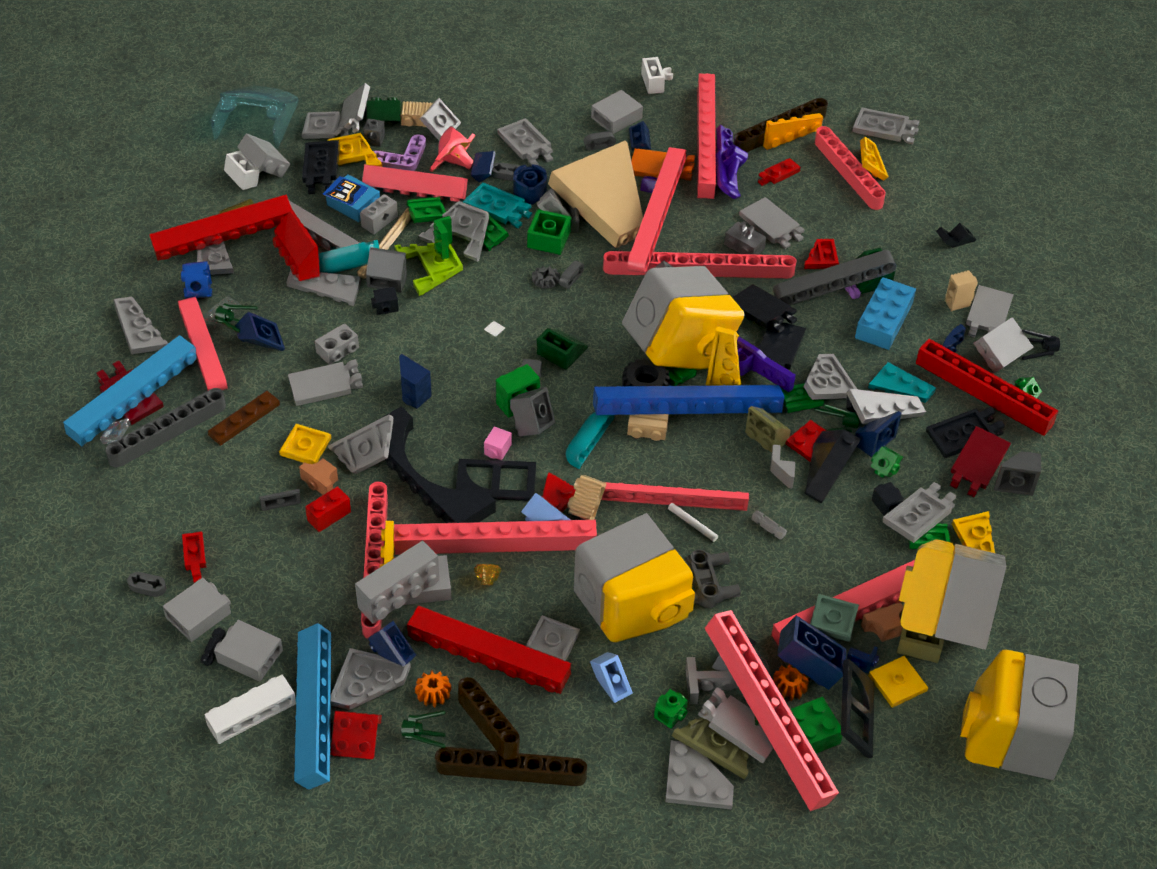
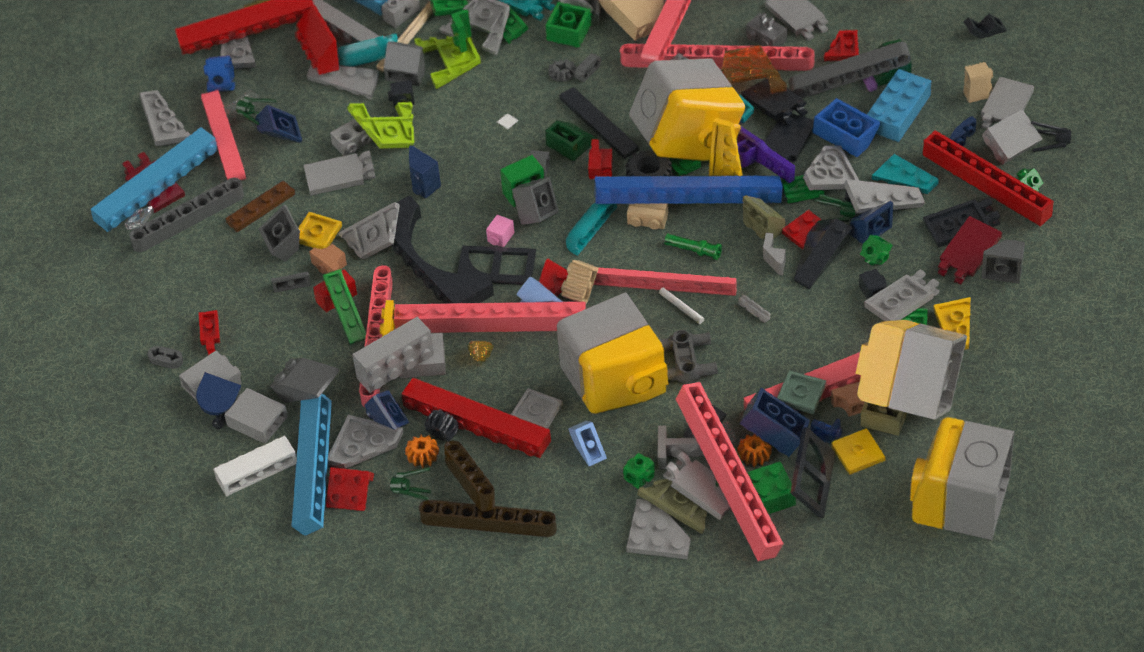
camera: 10 degrees right, 0 degrees up
none -> dark blue tile [196,372,241,416]
none -> dark grey slope [259,205,300,261]
none -> dark grey slope [270,358,339,403]
none -> green tile [323,269,366,345]
none -> lime wing [347,103,414,148]
none -> black gear [424,410,459,441]
none -> black tile [559,87,639,159]
none -> red piece [588,139,613,179]
none -> green pin [664,233,722,260]
none -> clear orange wing [722,45,787,93]
none -> blue slope [813,98,880,157]

